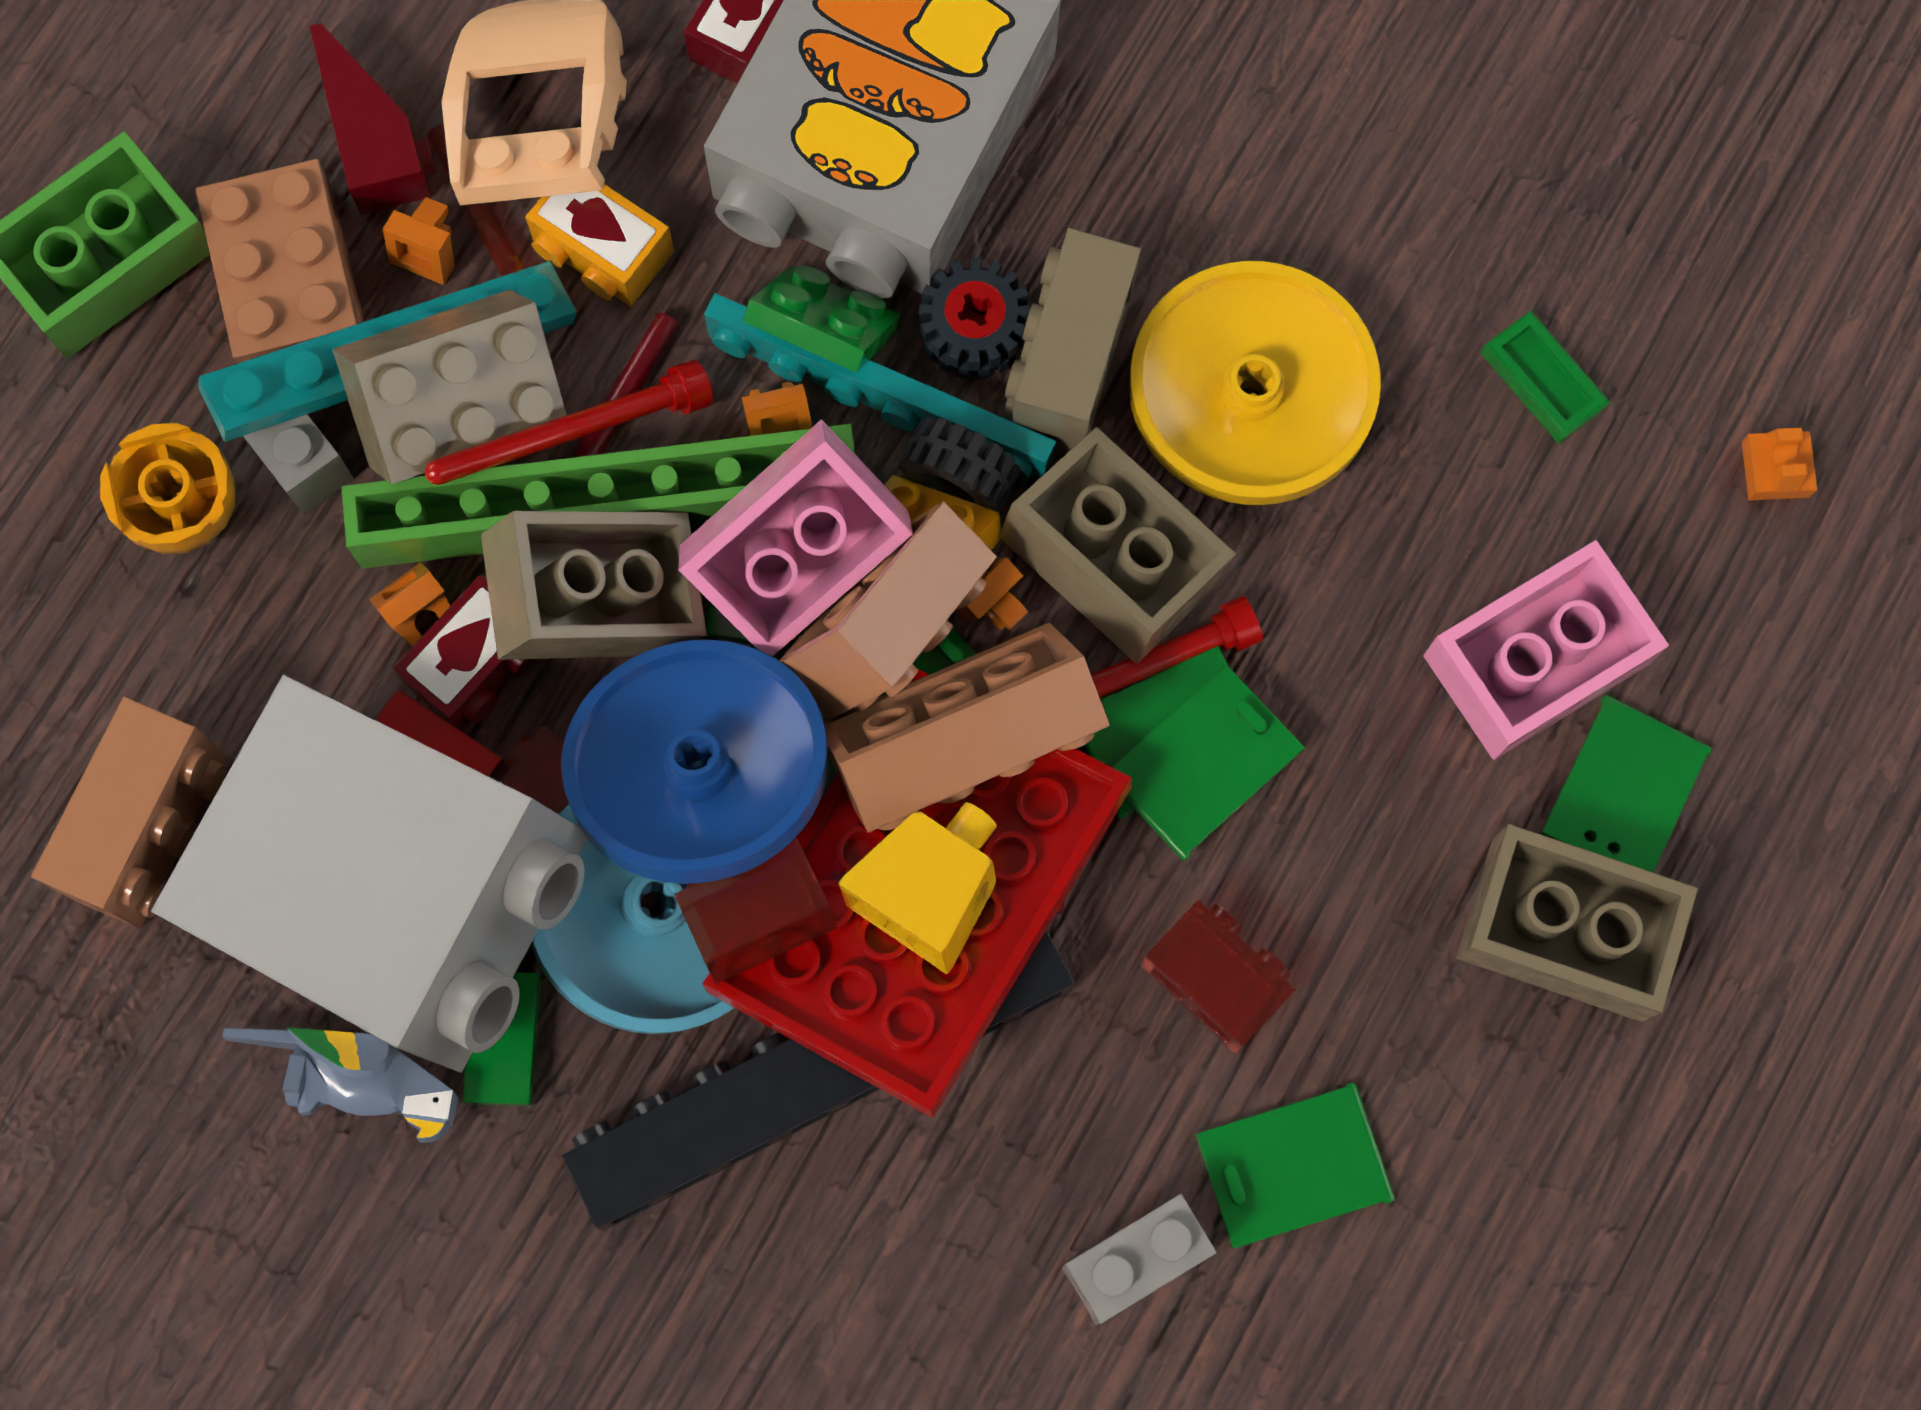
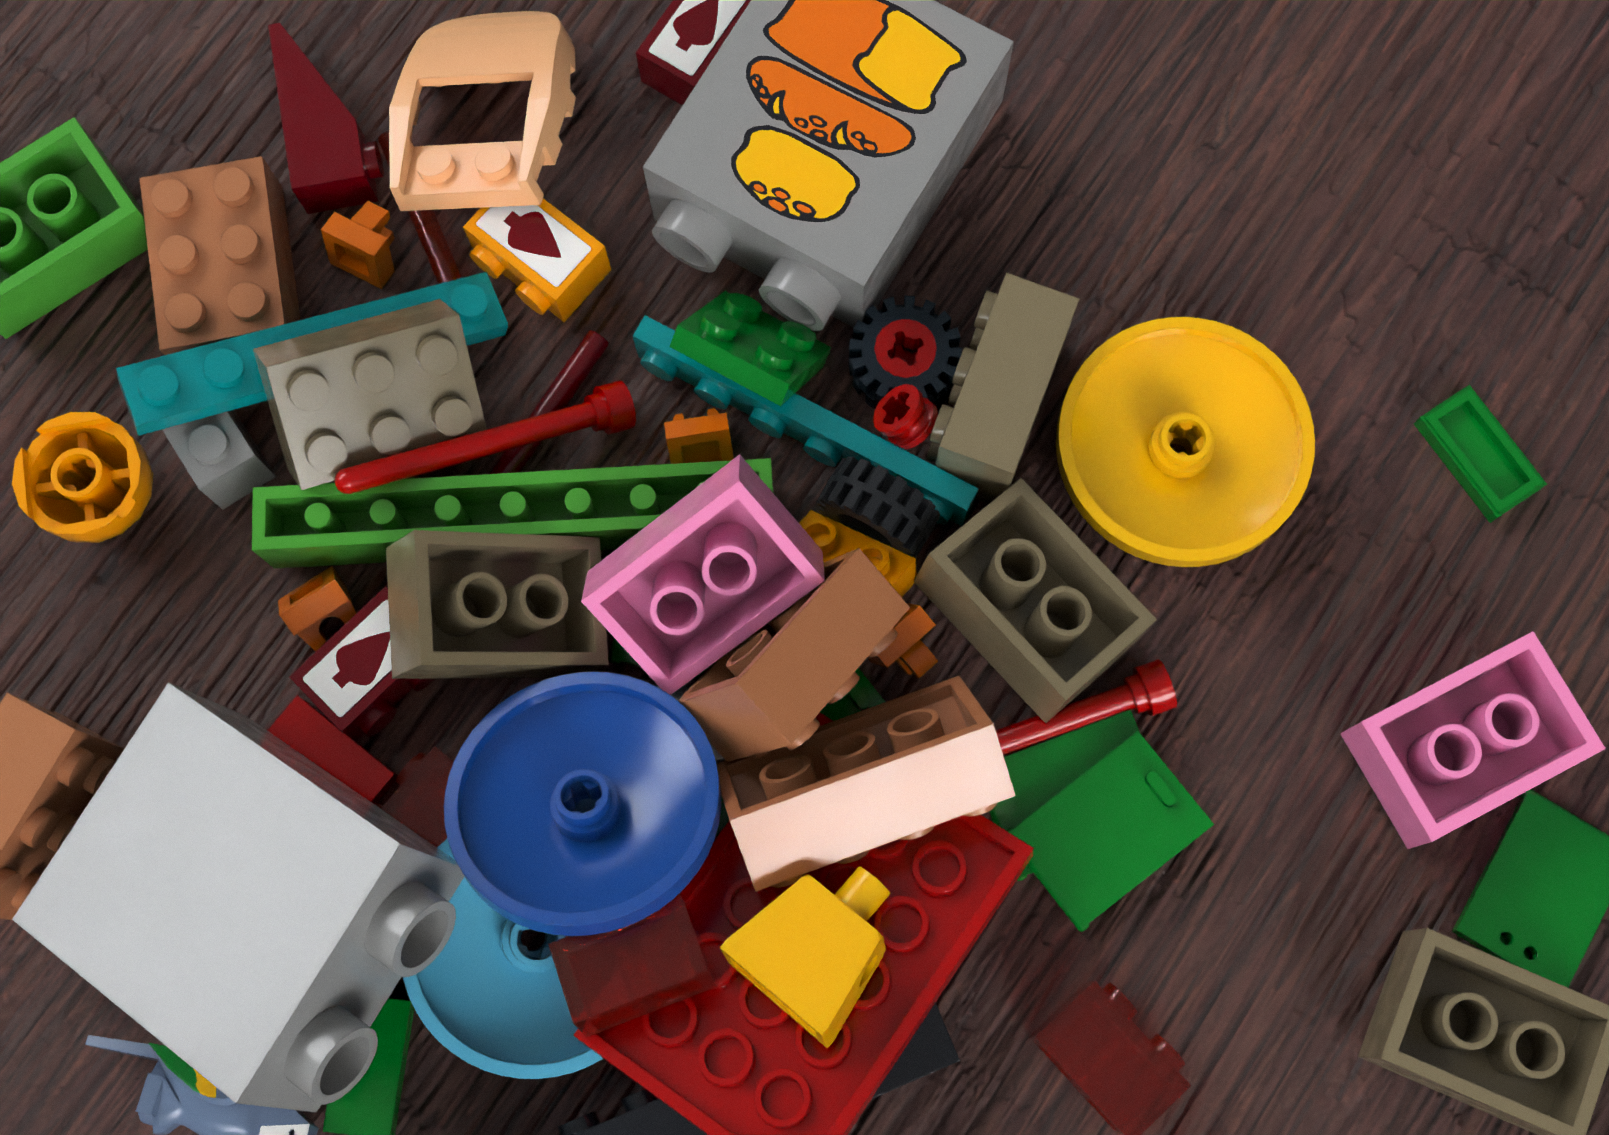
camera: 10 degrees right, 0 degrees up
none -> red bush [873,384,938,450]

